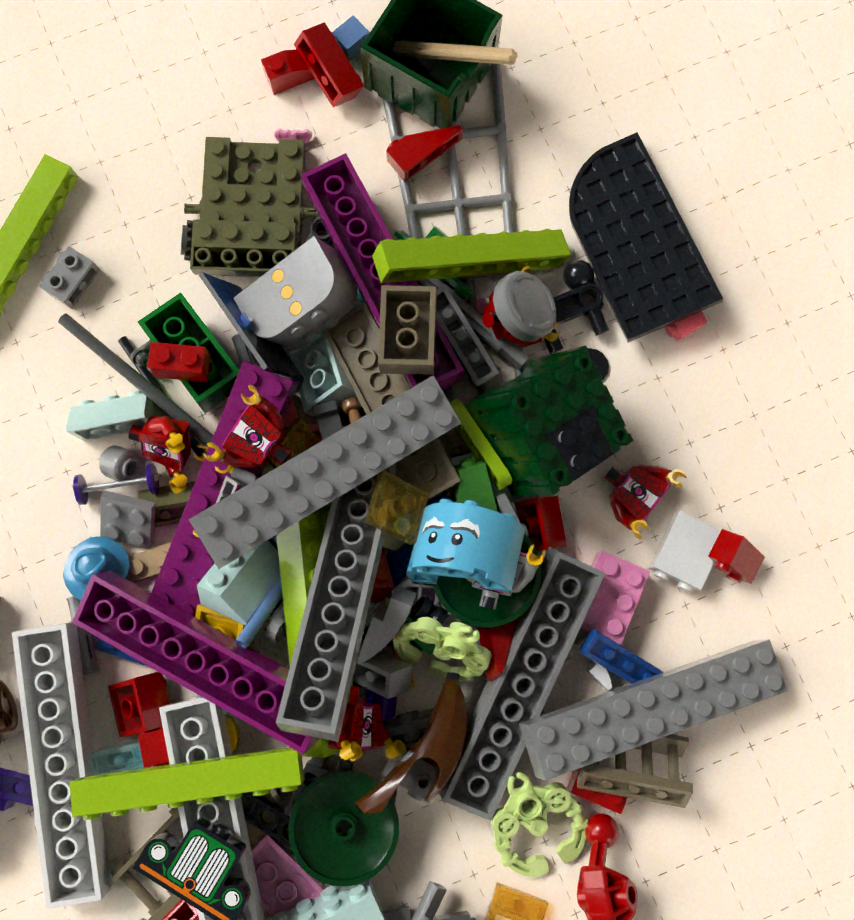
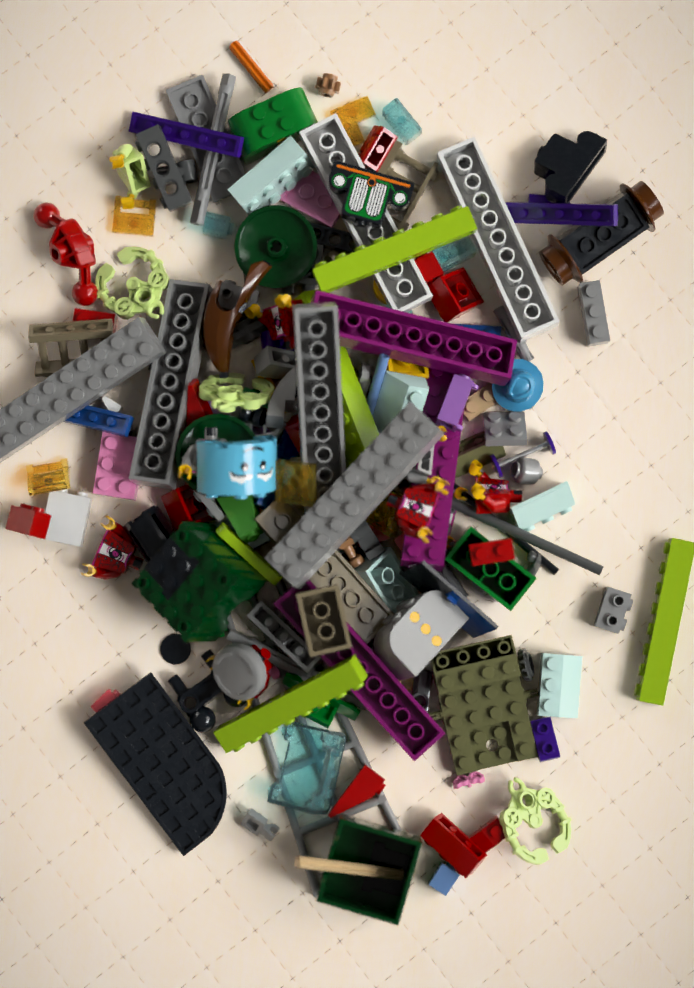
camera: 165 degrees right, 5 degrees up
none -> clear yellow plate [26,458,71,496]
none -> black cylinder [123,505,175,563]
none -> clear light blue brick [202,212,235,240]
none -> light grey plate [240,808,280,841]
none -> clear light blue windscreen [267,721,346,815]
none -> medium lavender brick [436,374,479,432]
none -> yellowish green piece [499,777,572,865]
none -> dark purple plate [530,717,561,763]
none -> light aqua slope [536,653,583,718]

